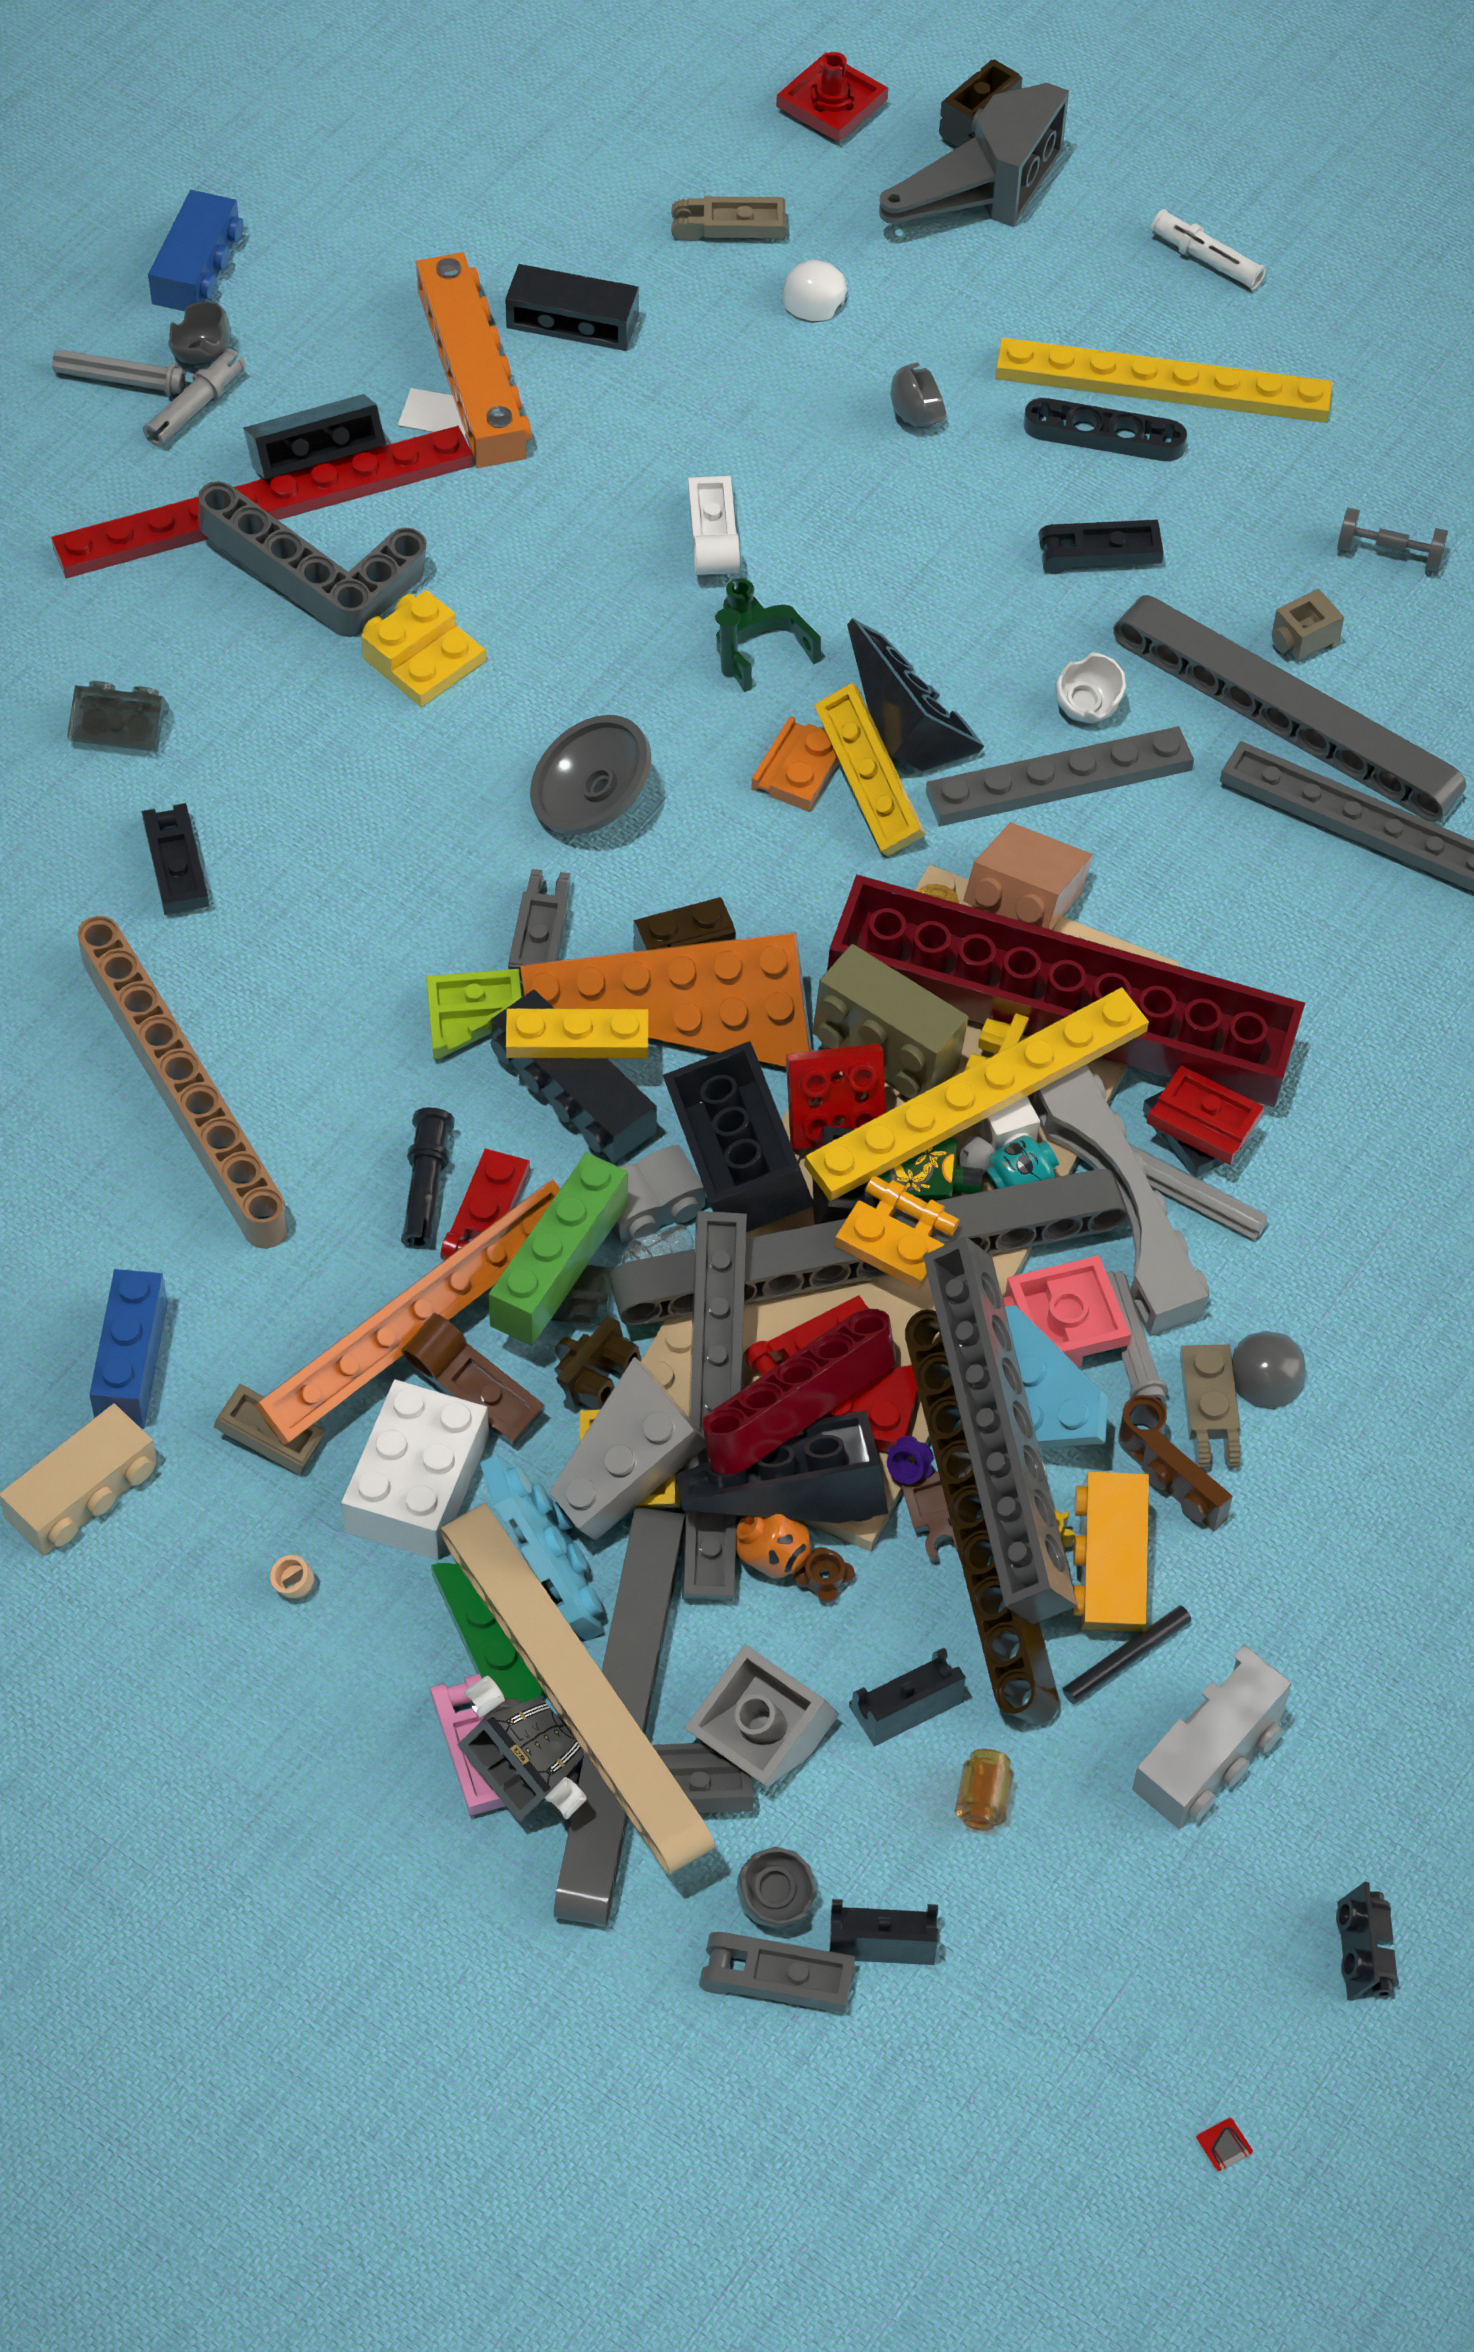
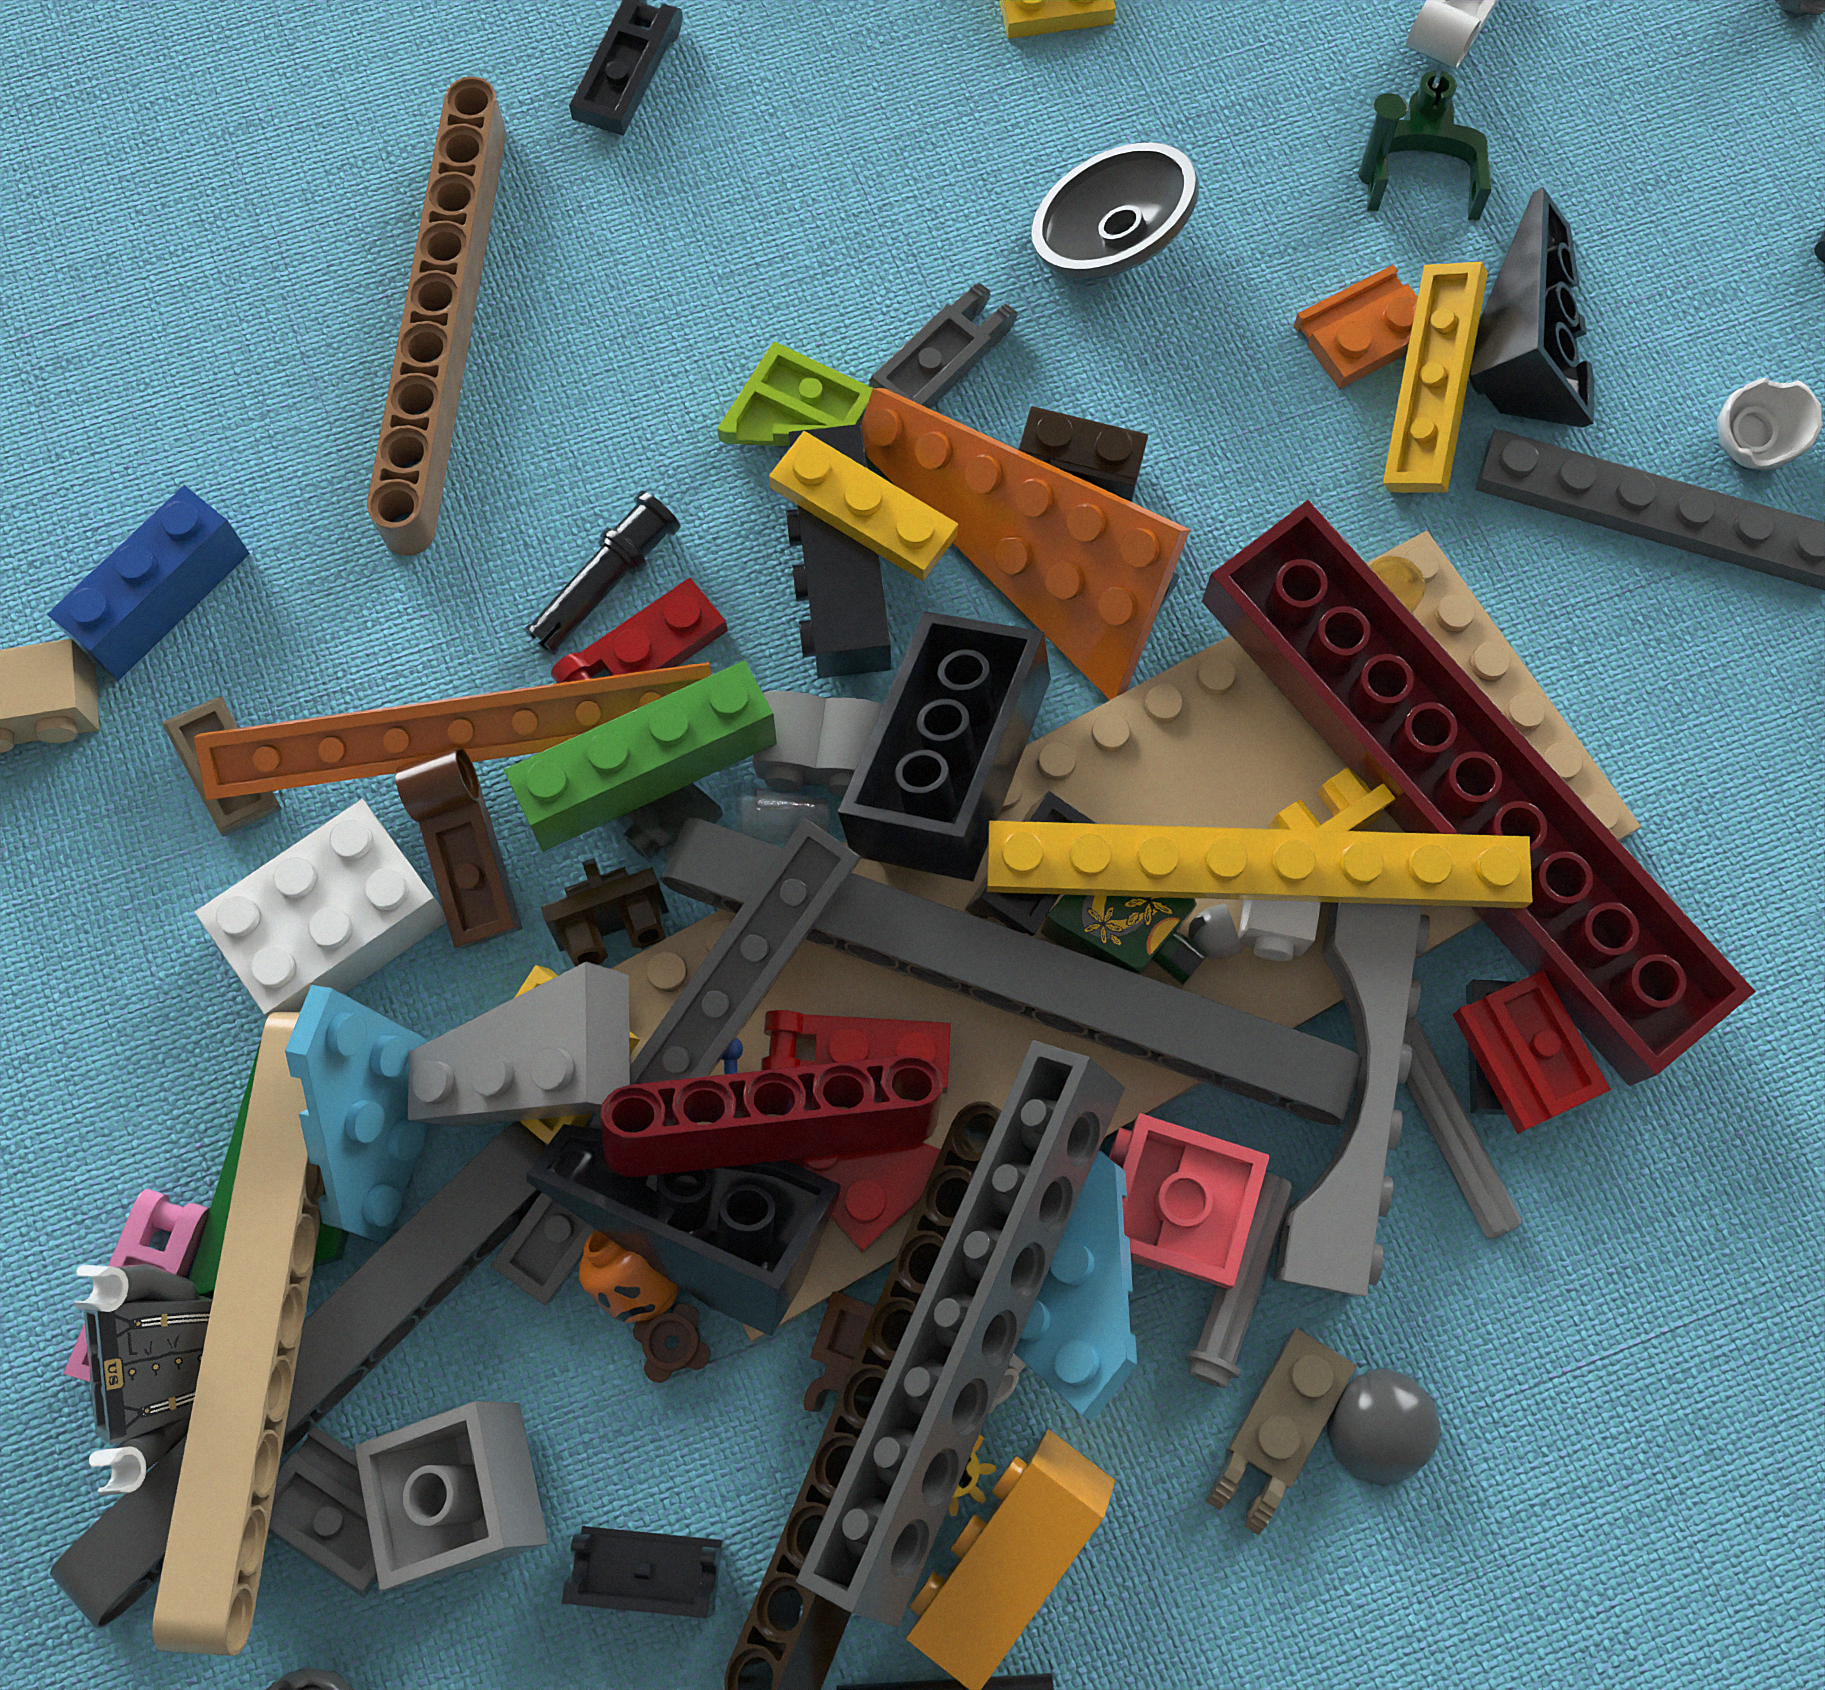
camera: 35 degrees right, 15 degrees up
light nougat hinge [270,1555,315,1599] -> none
red plate [786,1043,886,1149] -> none
olive brick [812,944,969,1098] -> none
light orange plate [834,1176,960,1290] -> none
dark purple plate [887,1436,934,1484] -> none
nougat brick [963,822,1093,930] -> none
teal head [985,1135,1059,1190] -> none
reddish brown plate [1118,1395,1233,1532] -> none

